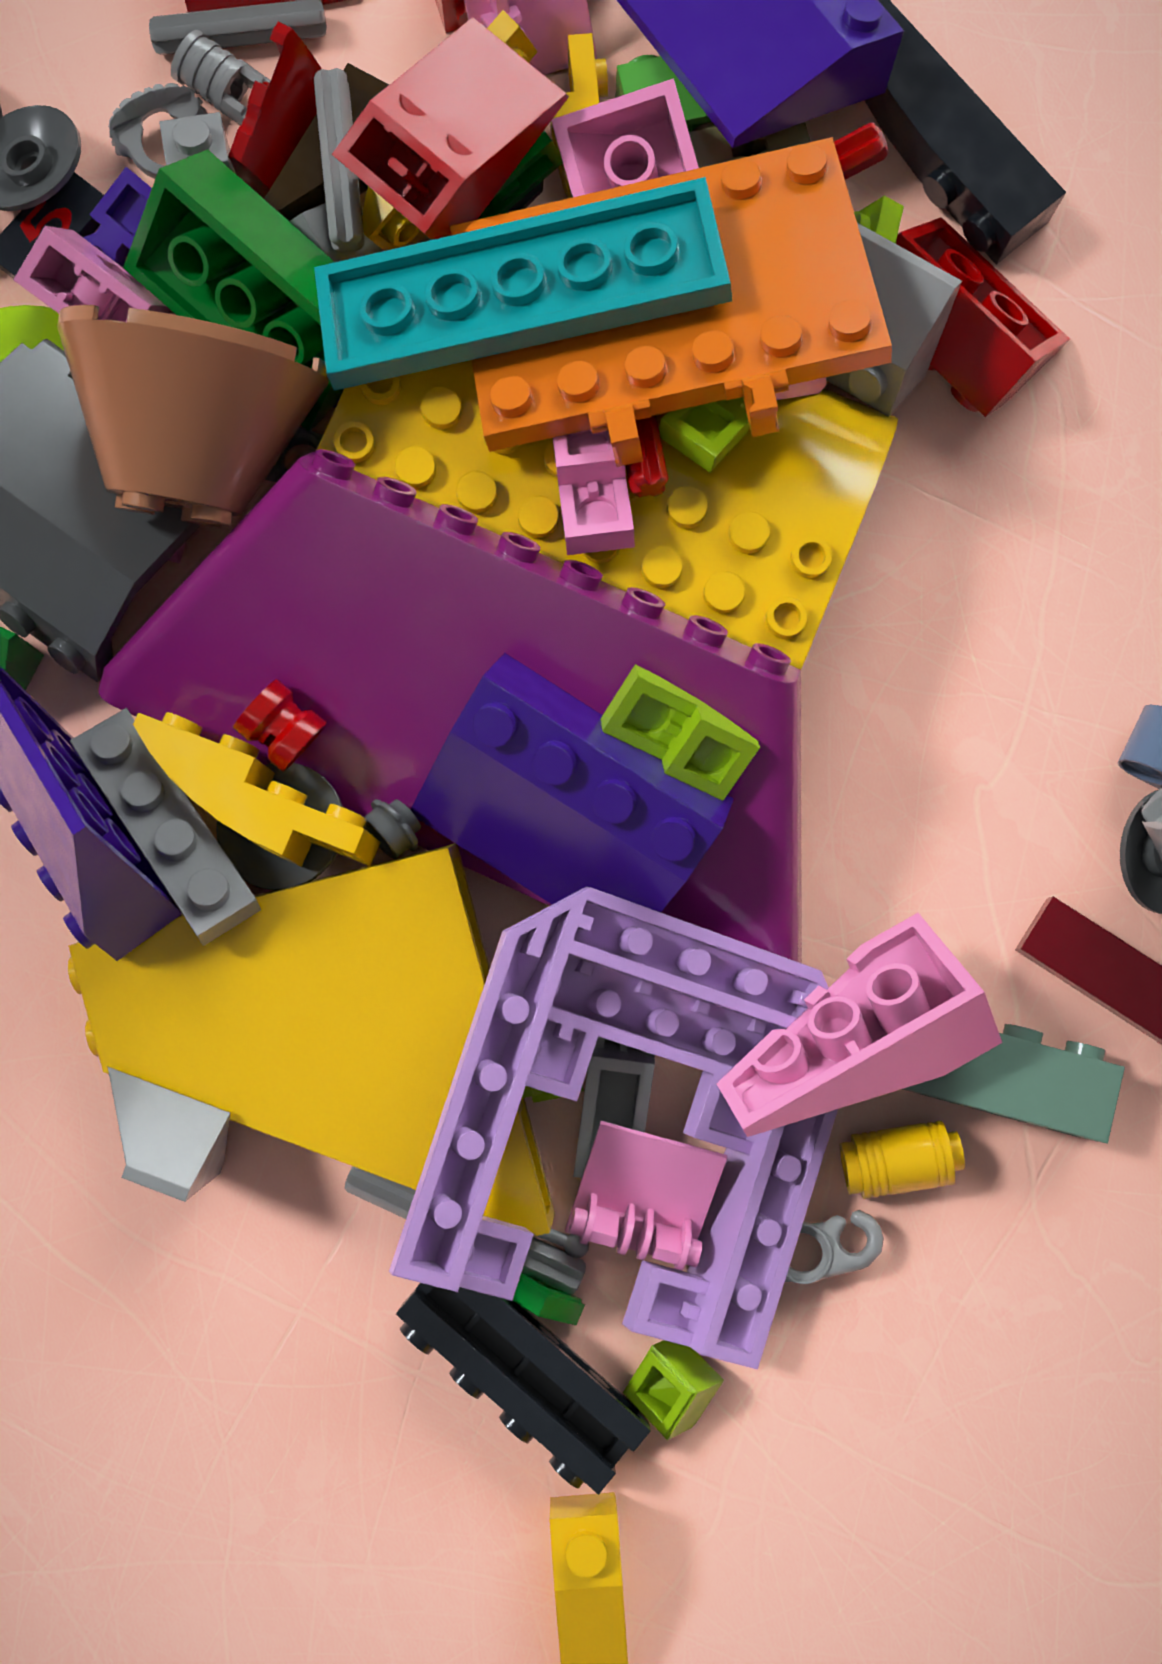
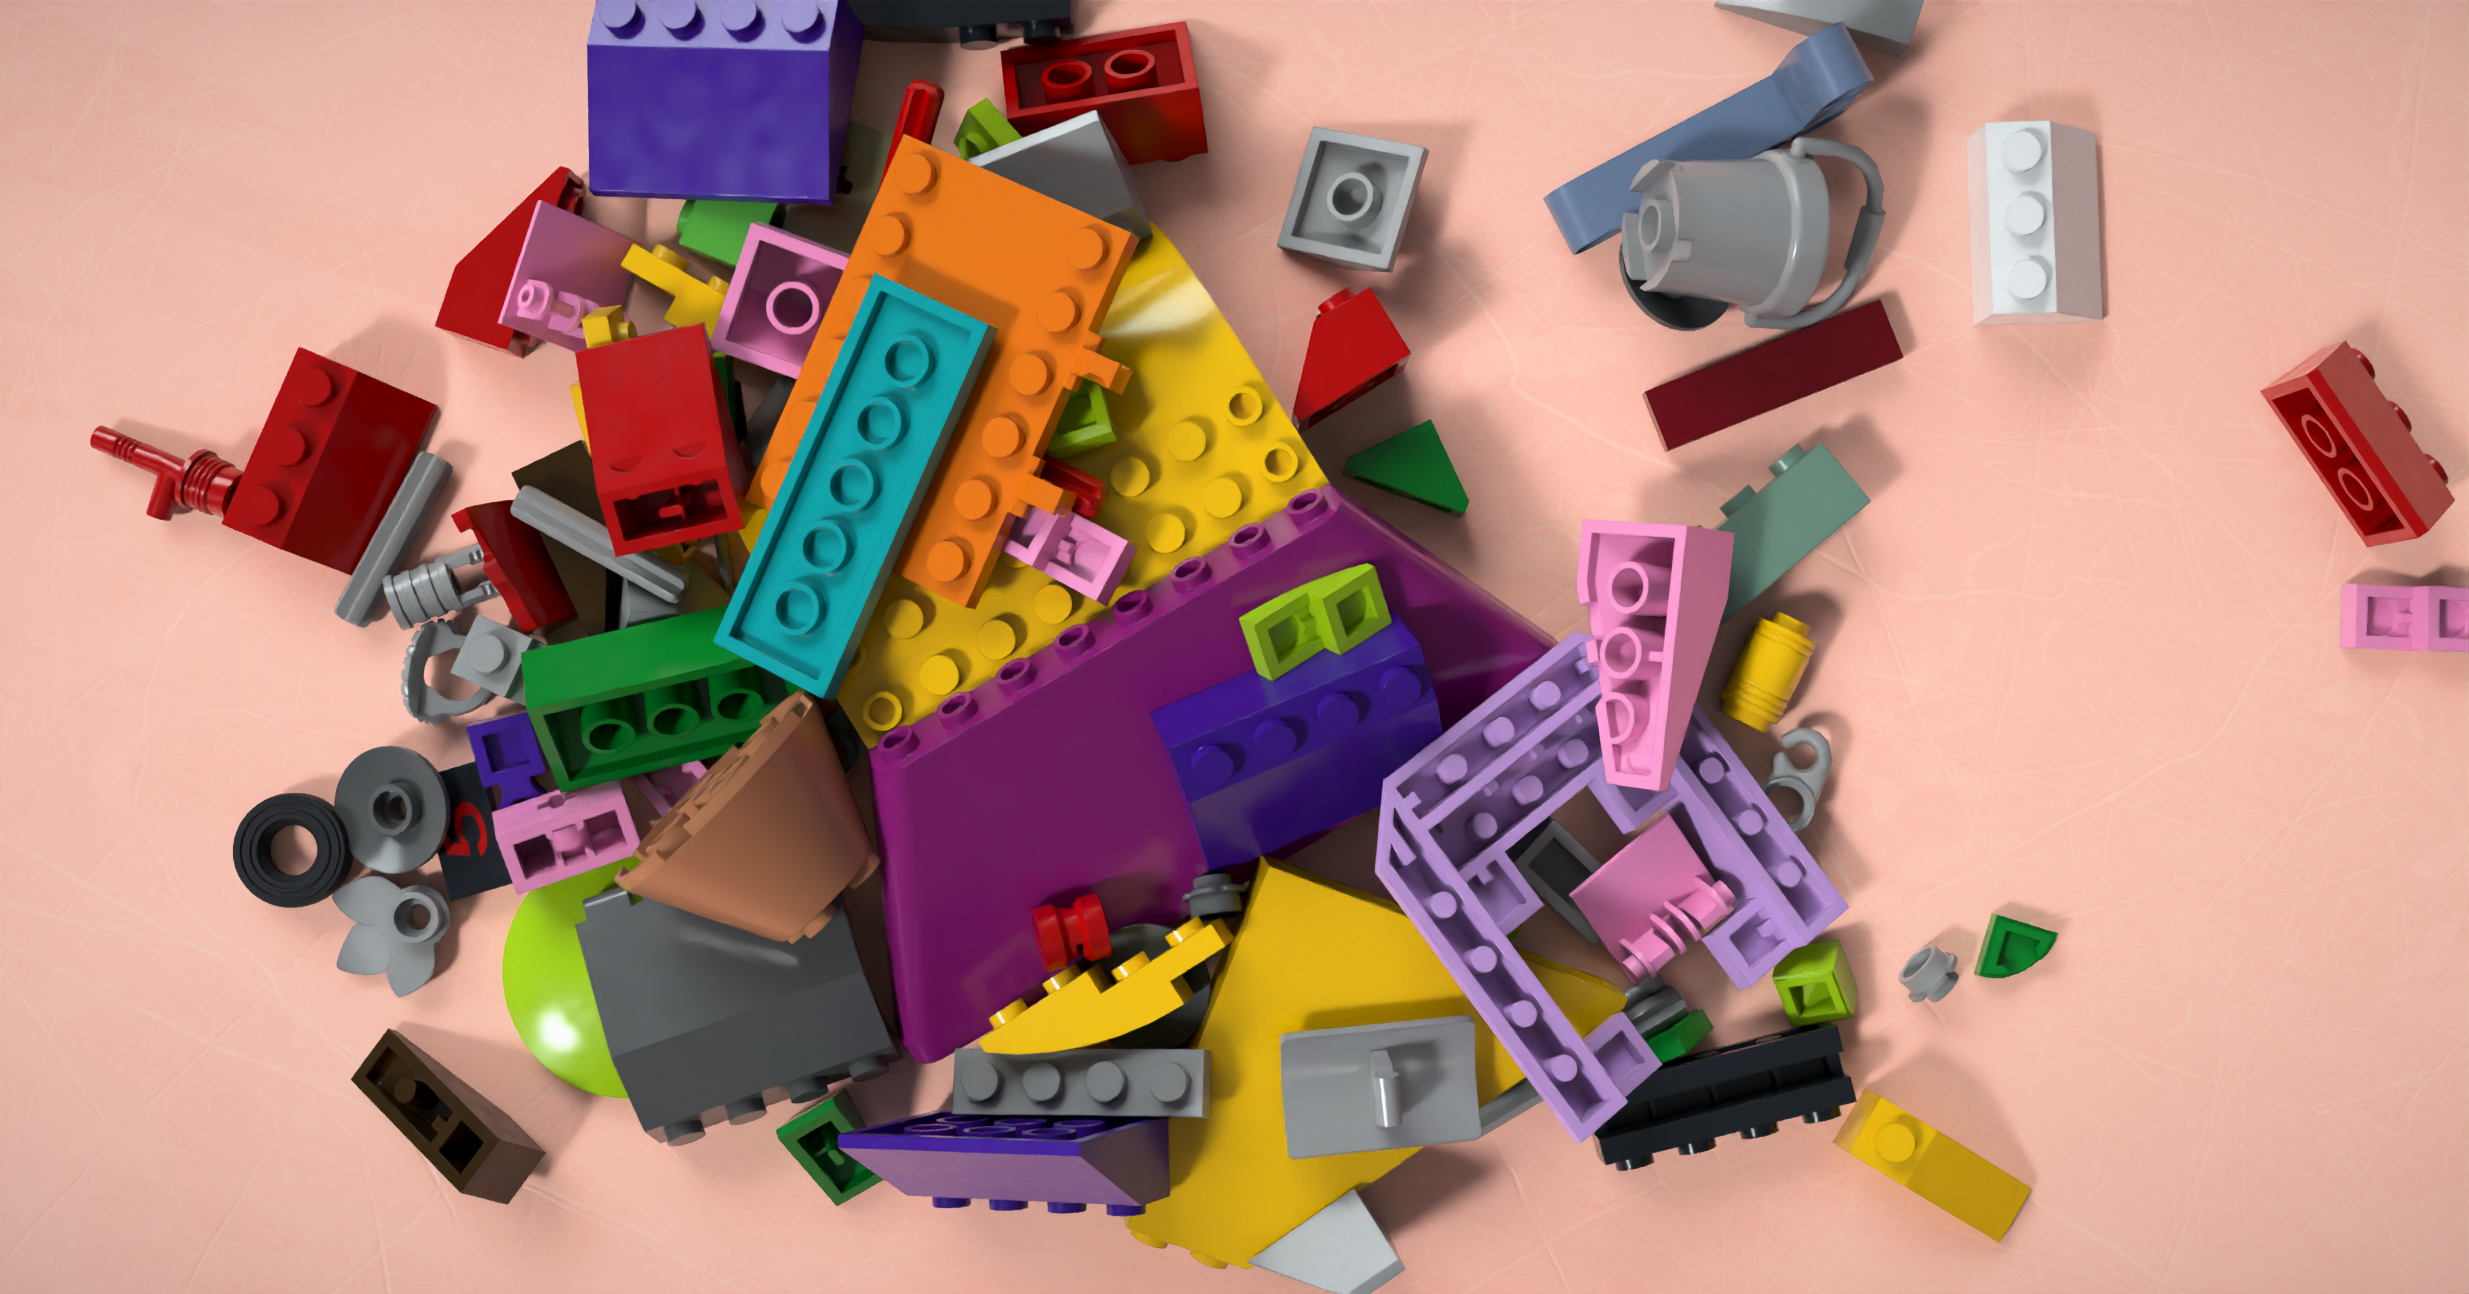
camera: 50 degrees left, 5 degrees up
none -> light grey slope [1277,126,1429,273]
none -> light grey shield [1279,1015,1482,1160]
none -> red slope [1291,287,1411,435]
none -> green slope [1342,419,1469,518]
none -> light grey plate [1898,943,1959,1003]
none -> green tile [1974,913,2058,979]

